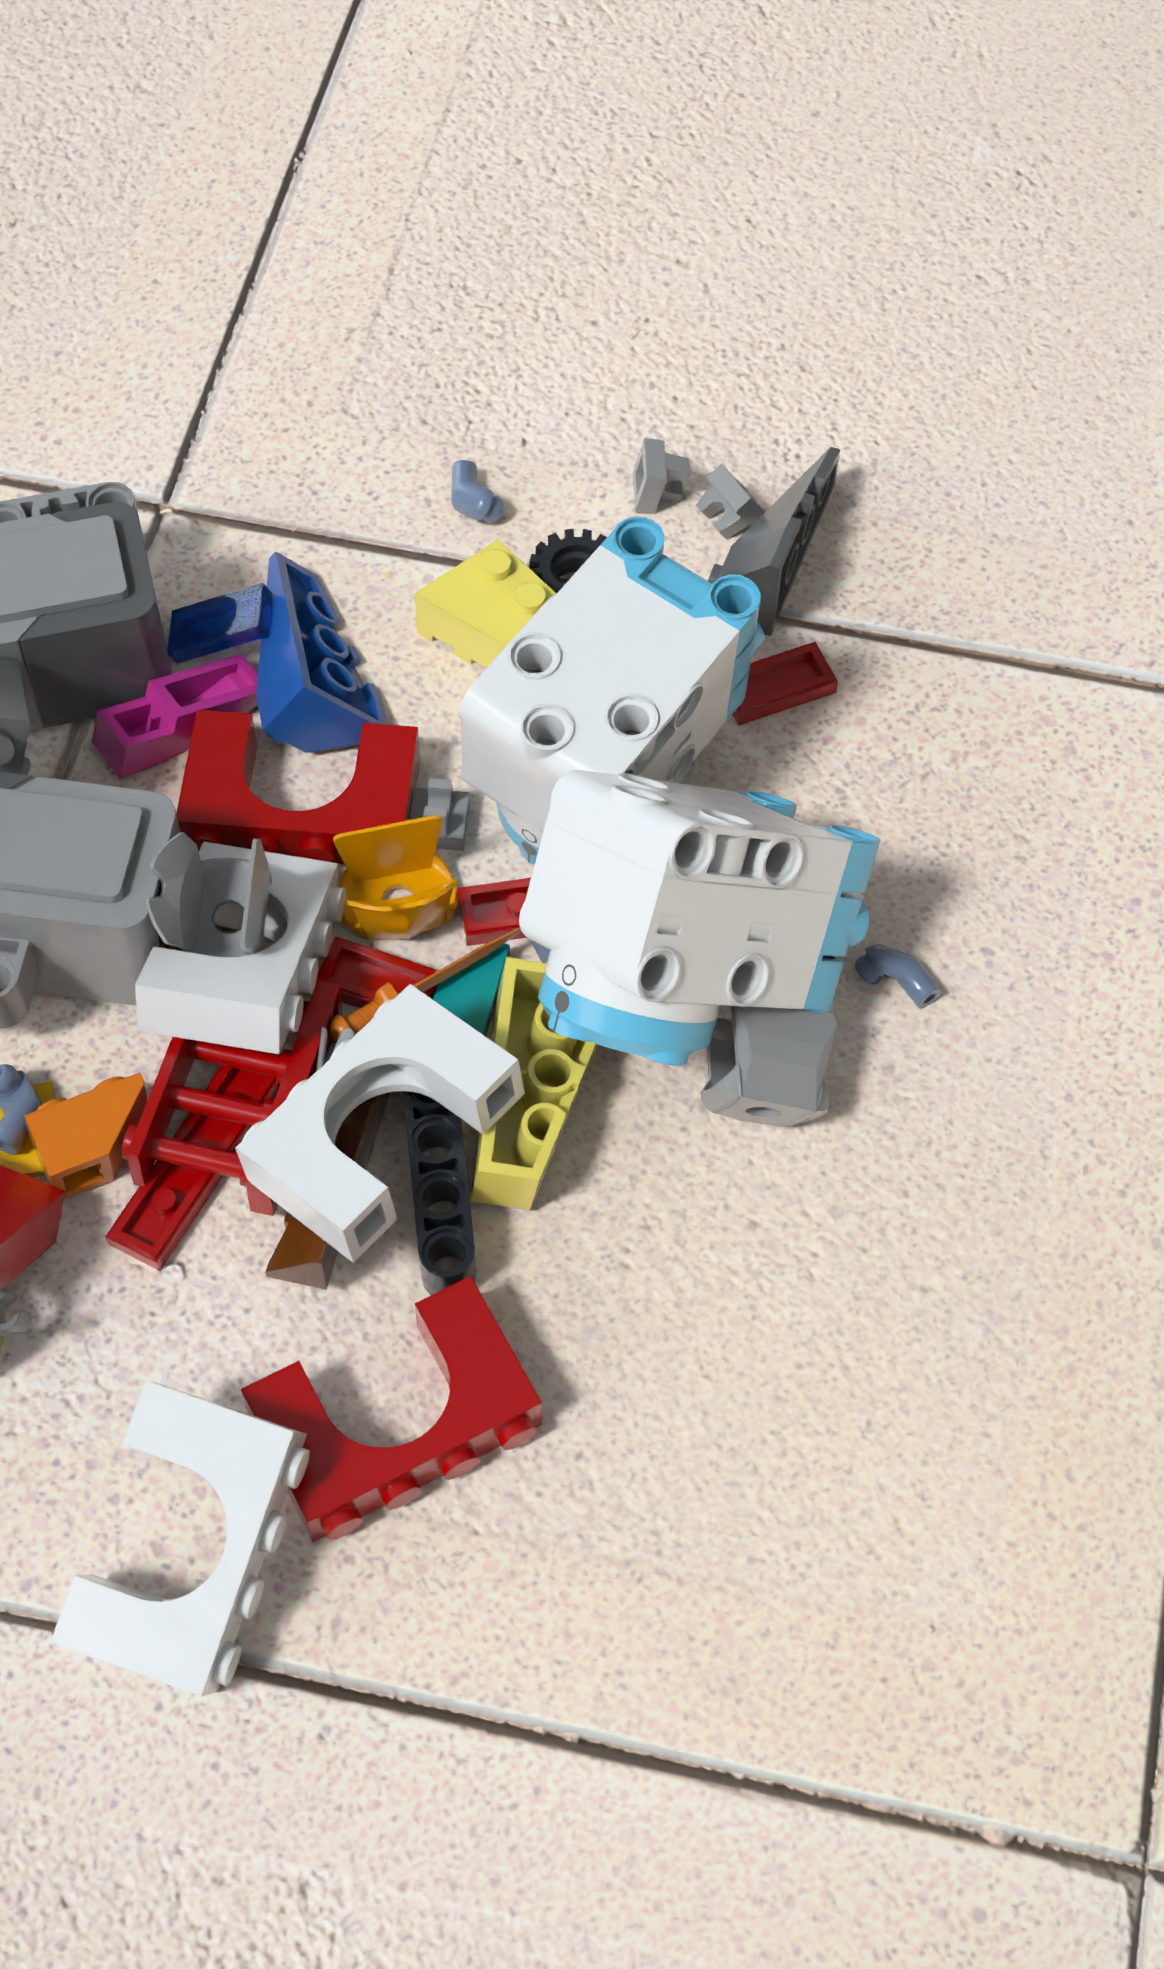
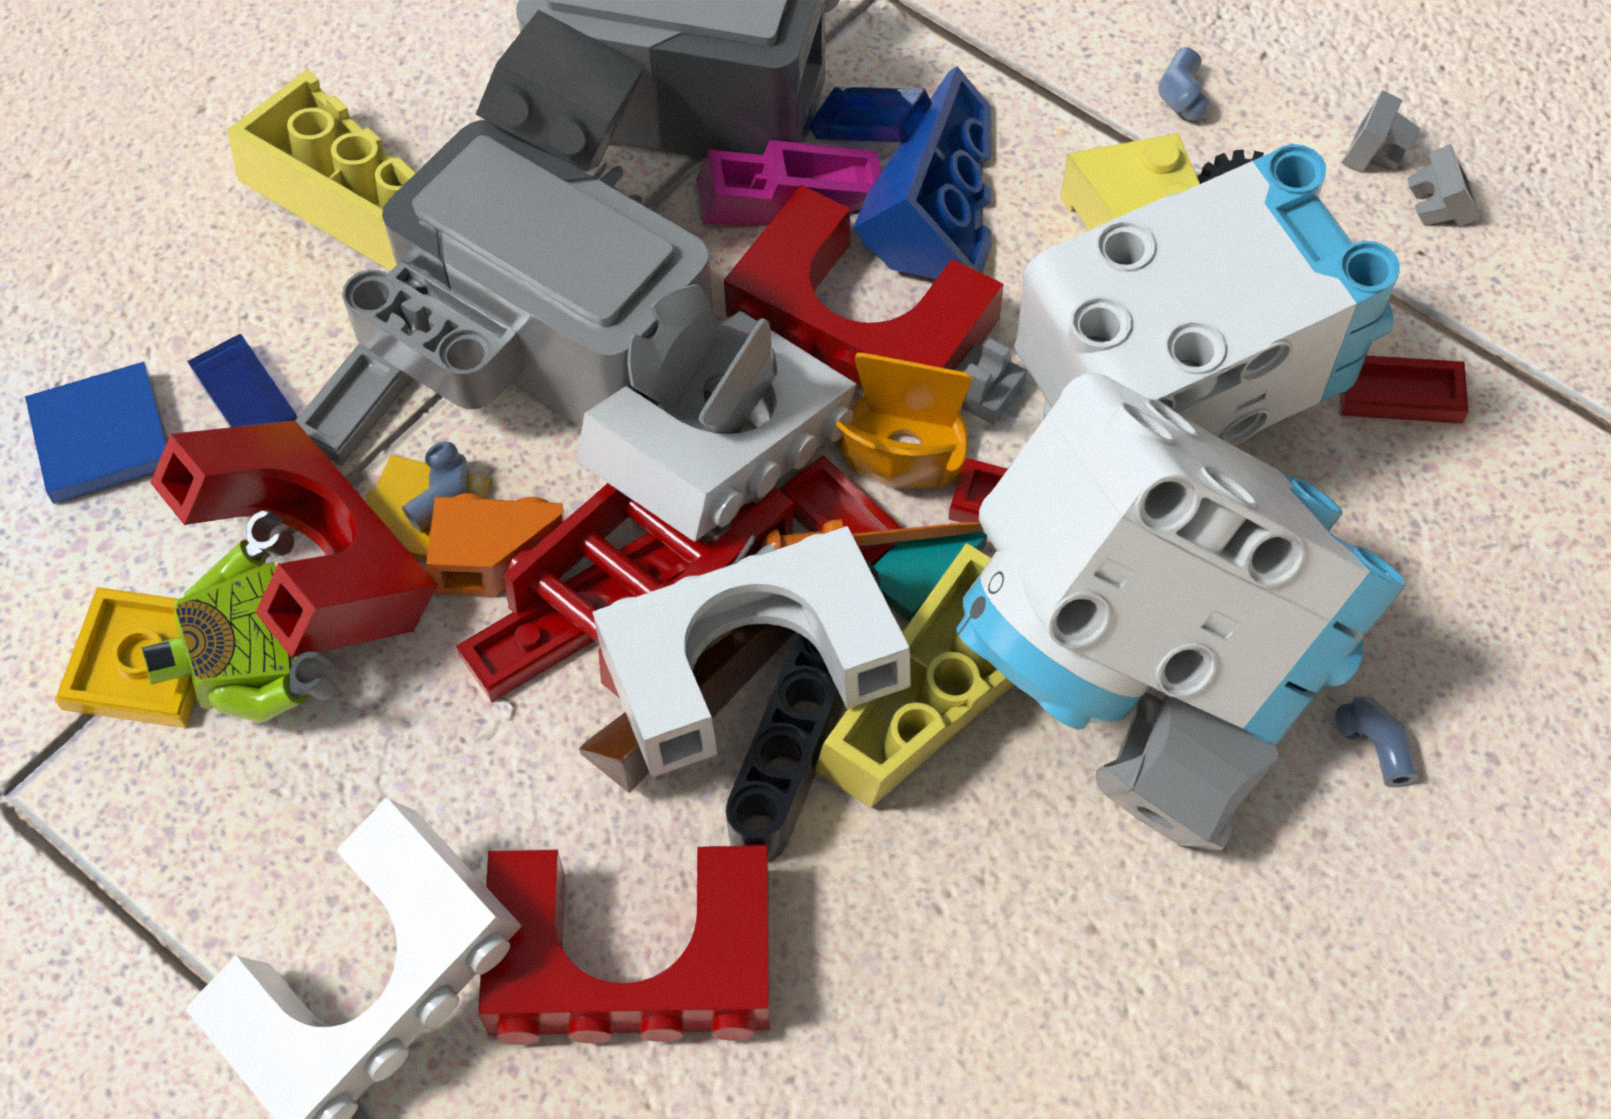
camera: 30 degrees right, 0 degrees up
dark grey wedge [708,447,841,636] -> none

